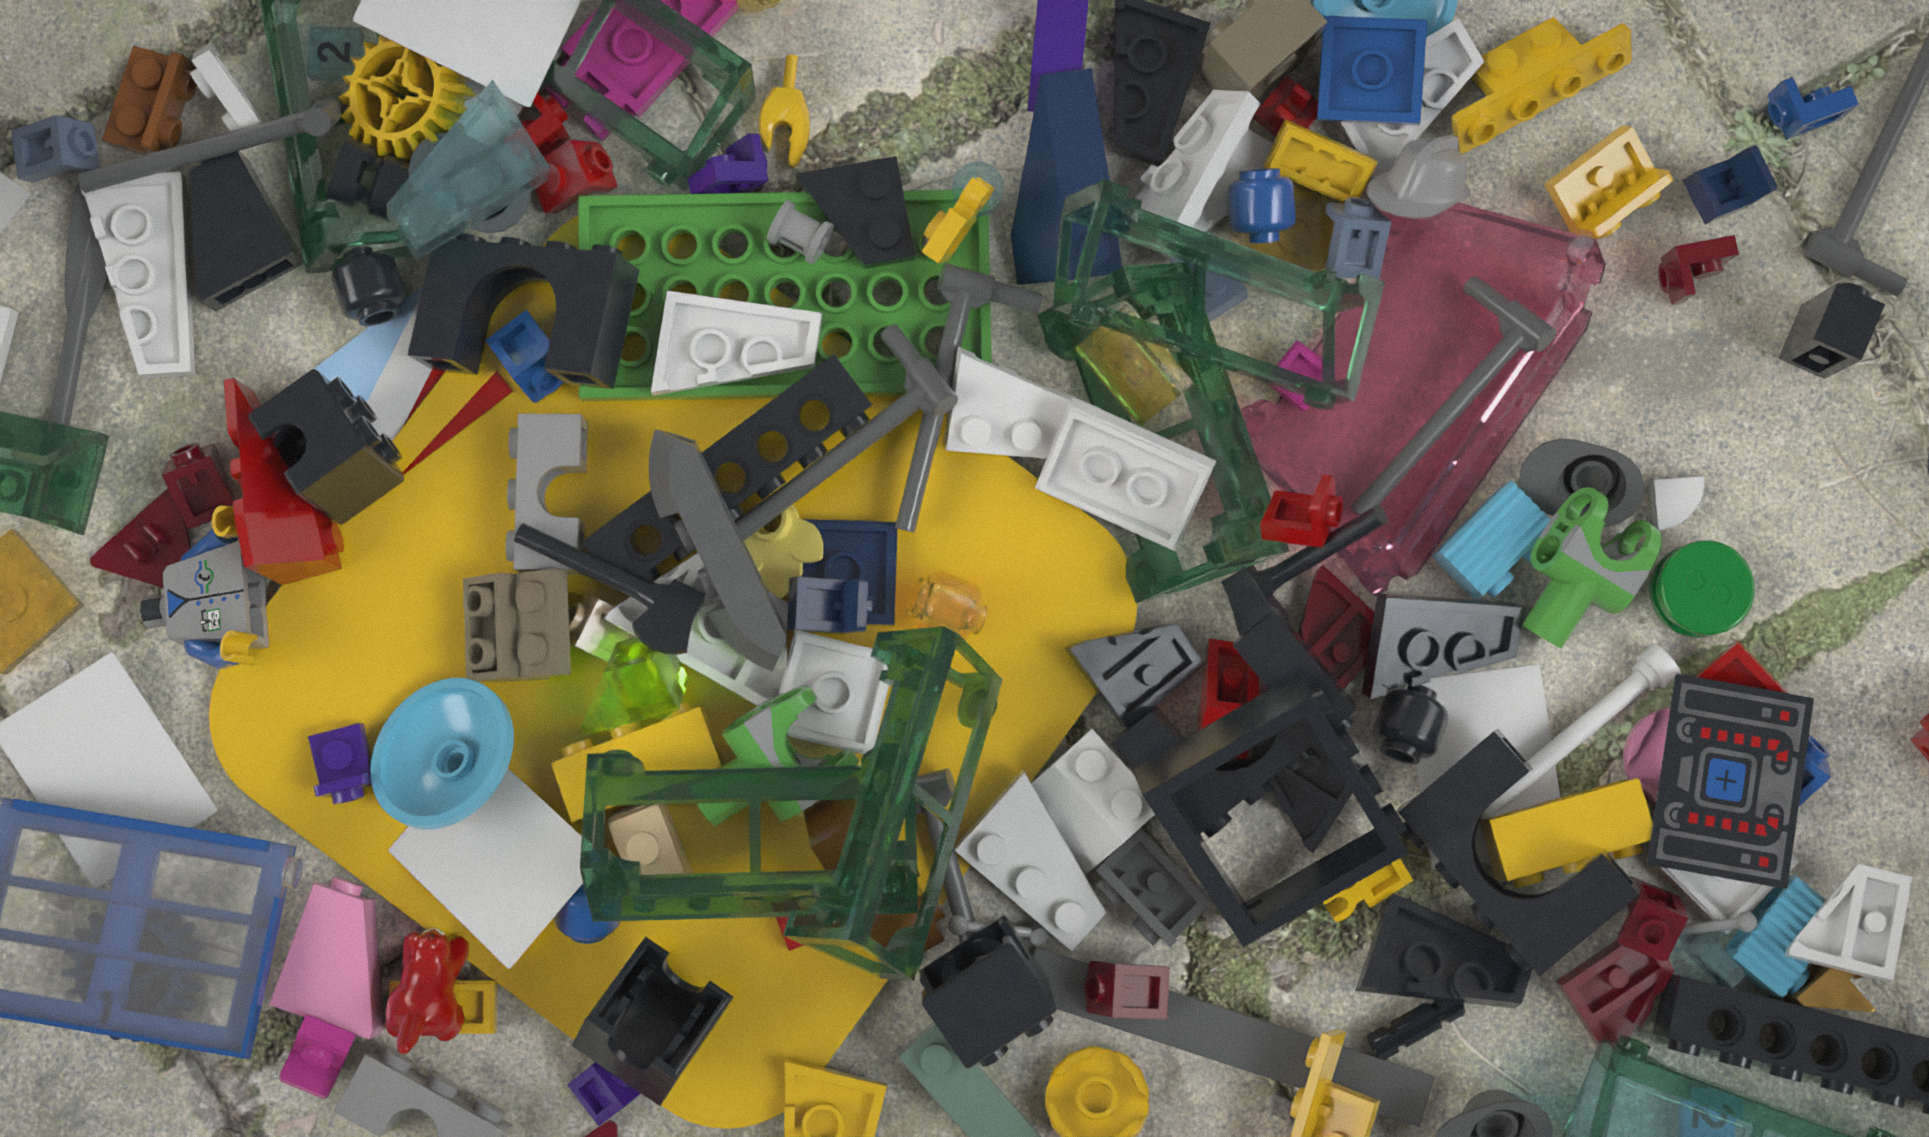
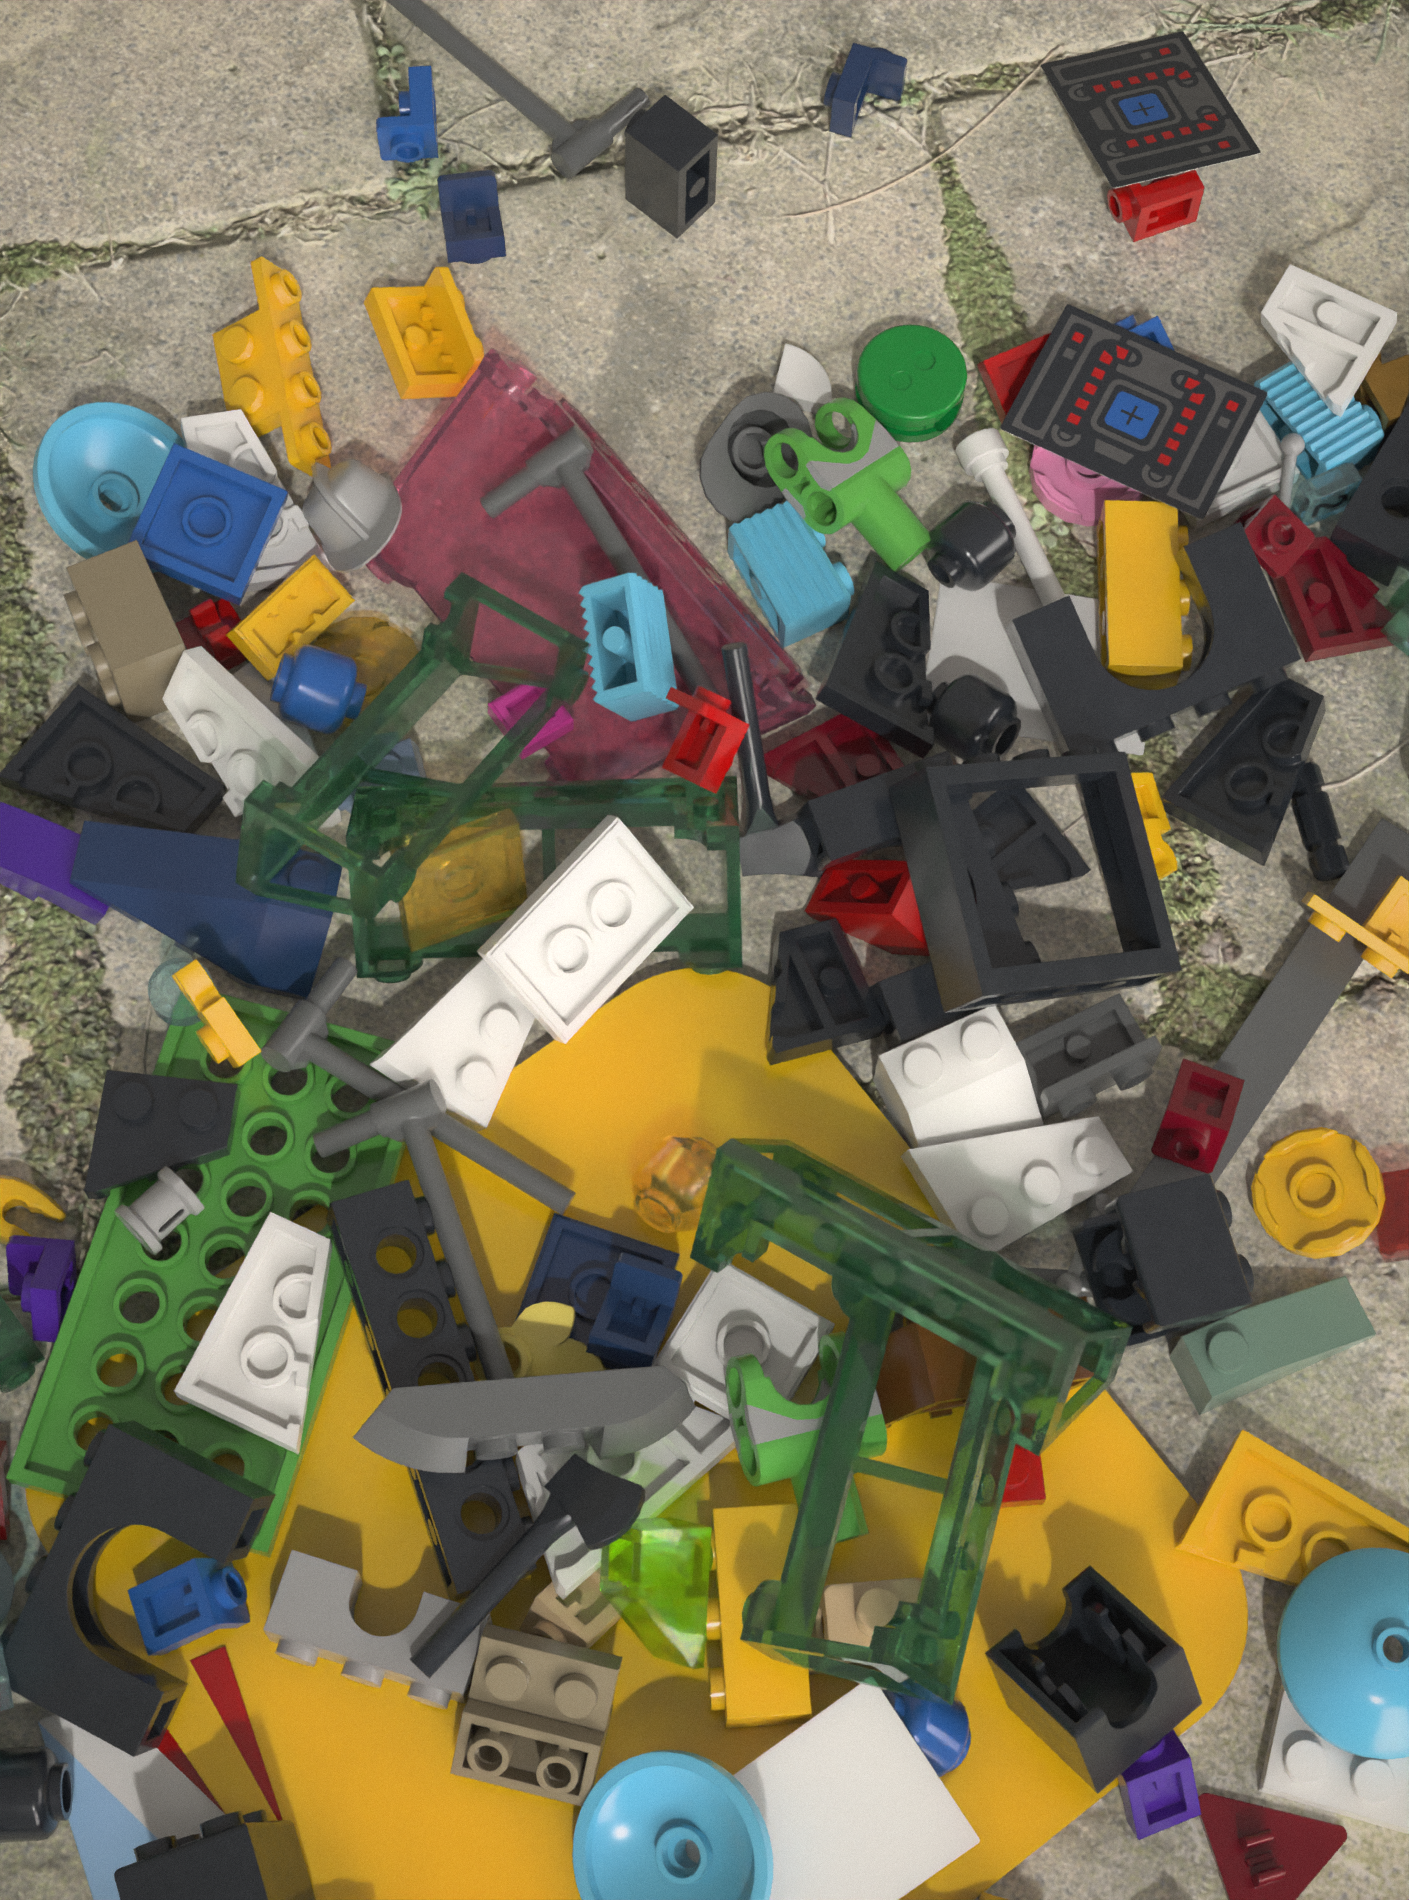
camera: 70 degrees left, 15 degrees down
sand blue bracket [1325,197,1391,280] -> none
dark red bracket [1658,235,1739,305] -> none
none -> medium azure brick [578,573,679,722]
none -> black head [926,500,1016,591]

